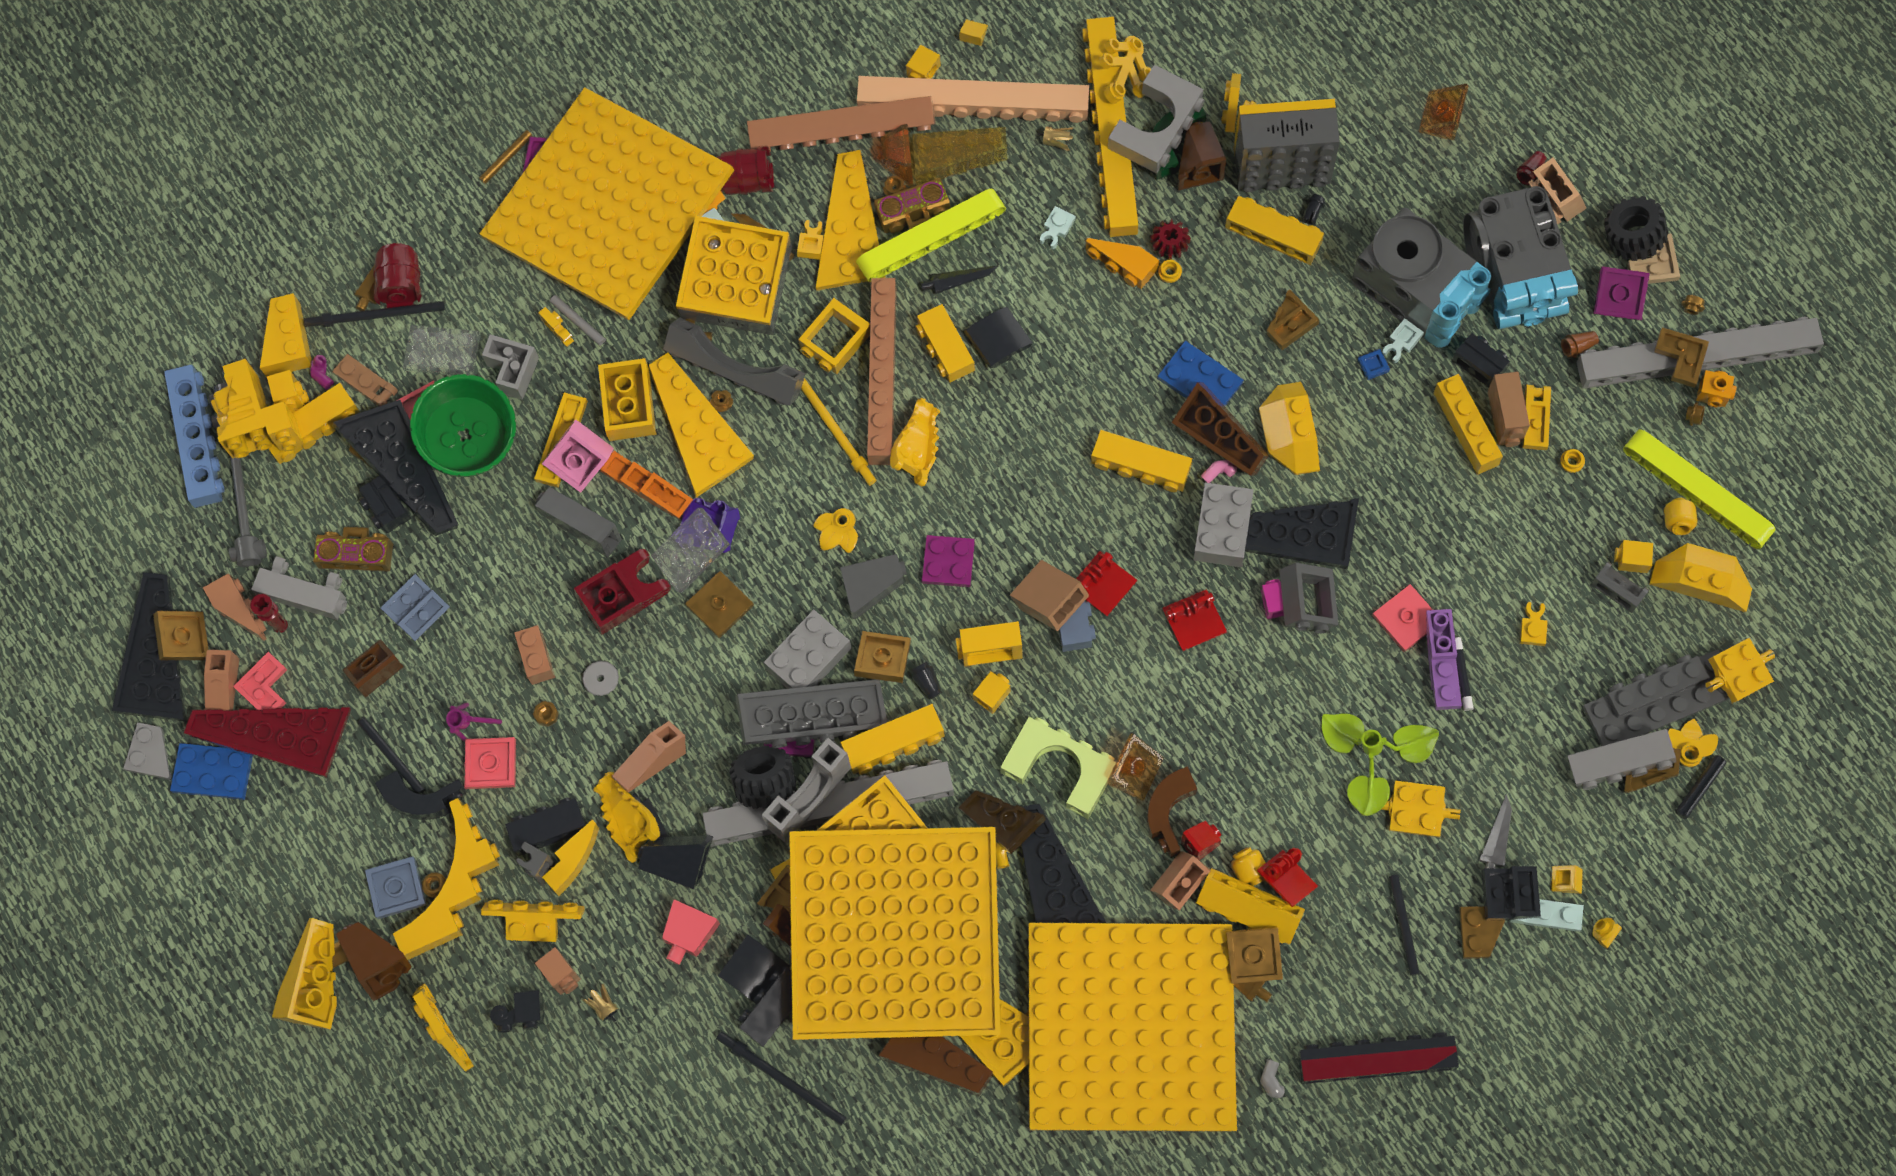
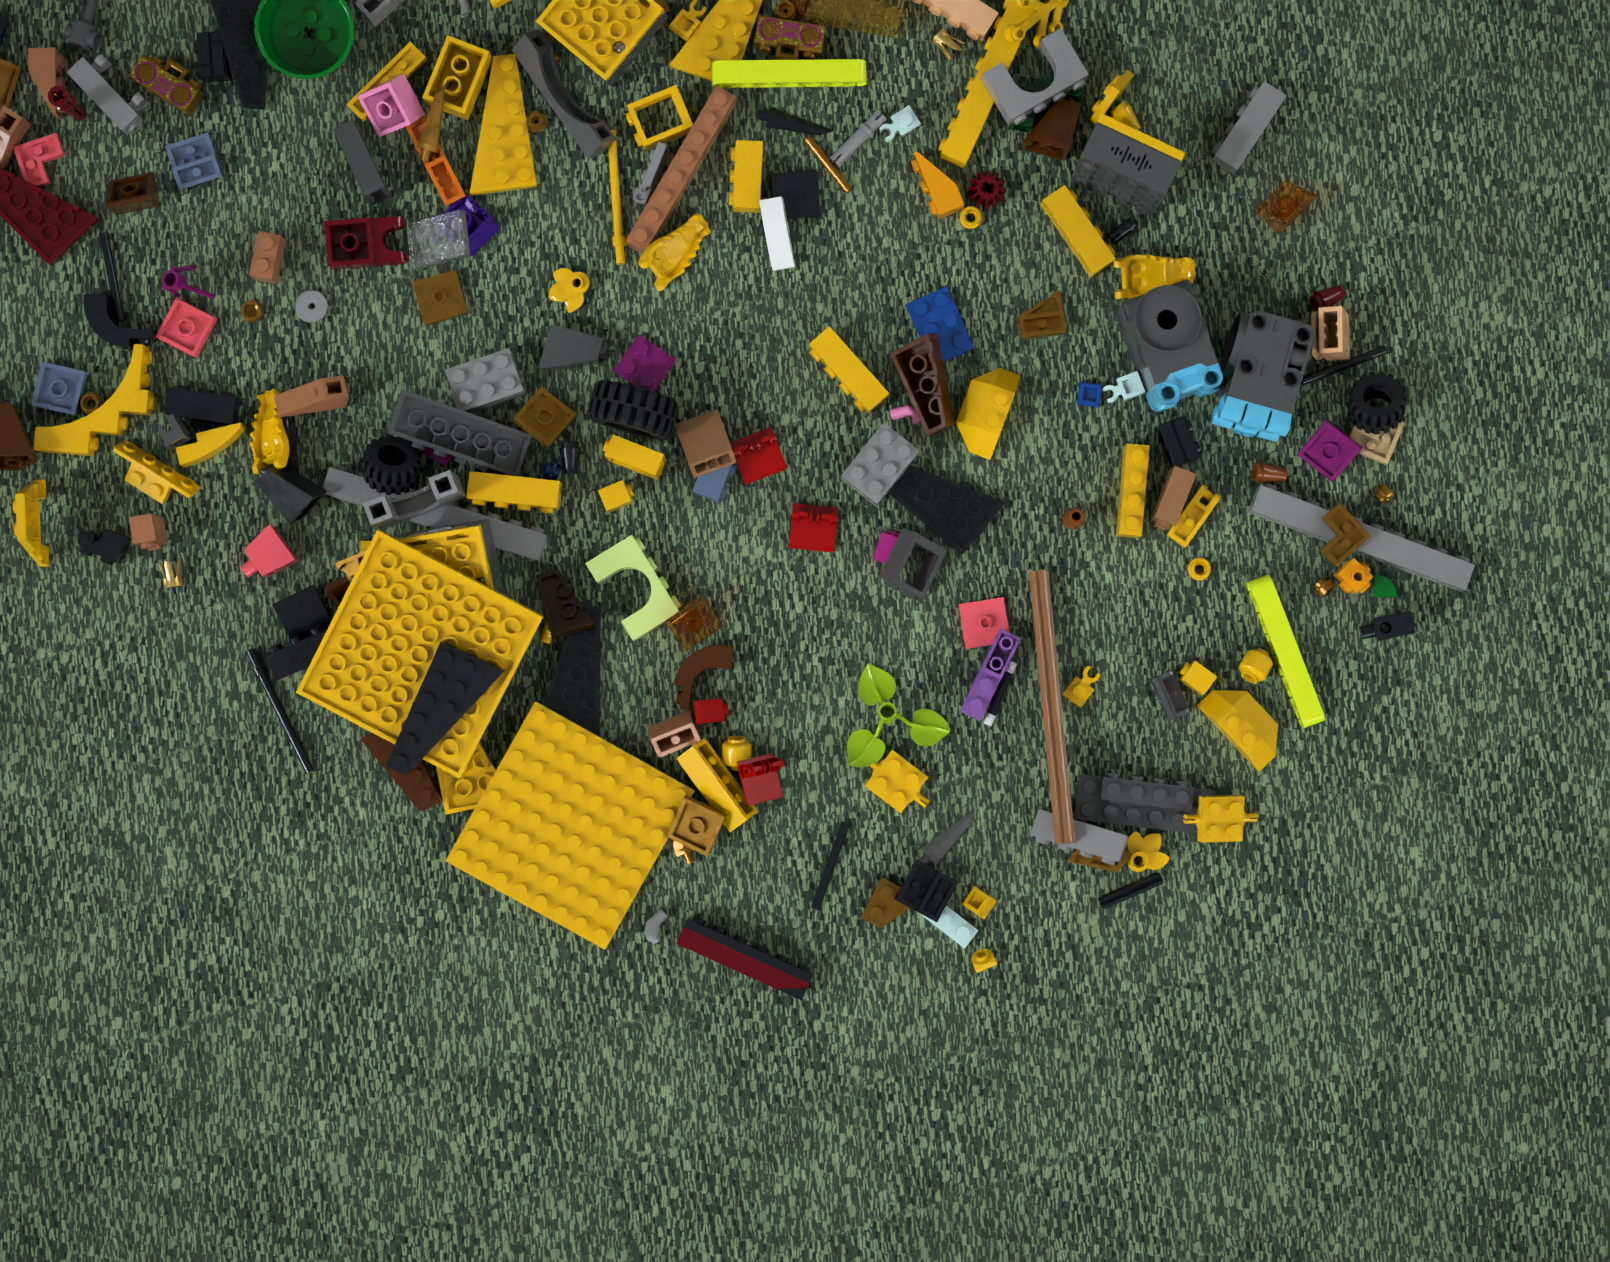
camera: 25 degrees right, 15 degrees up
none -> black wing [386,641,505,776]
none -> pearl gold bar [417,84,446,162]
none -> dark blue plate [542,459,562,481]
none -> black tyre [587,380,679,440]
none -> light grey hinge [633,142,670,206]
none -> white slope [759,196,795,271]
none -> pearl gold bar [804,136,853,194]
none -> light grey pin [829,110,887,168]
none -> medium nougat axle [1029,570,1075,844]
none -> dark orange cone [1062,507,1085,530]
none -> yellow animal [1113,254,1196,299]
none -> light grey brick [1211,81,1287,175]
none -> black bar [1301,345,1388,386]
none -> black torso [1359,611,1415,641]
none -> green tile [1373,574,1397,598]

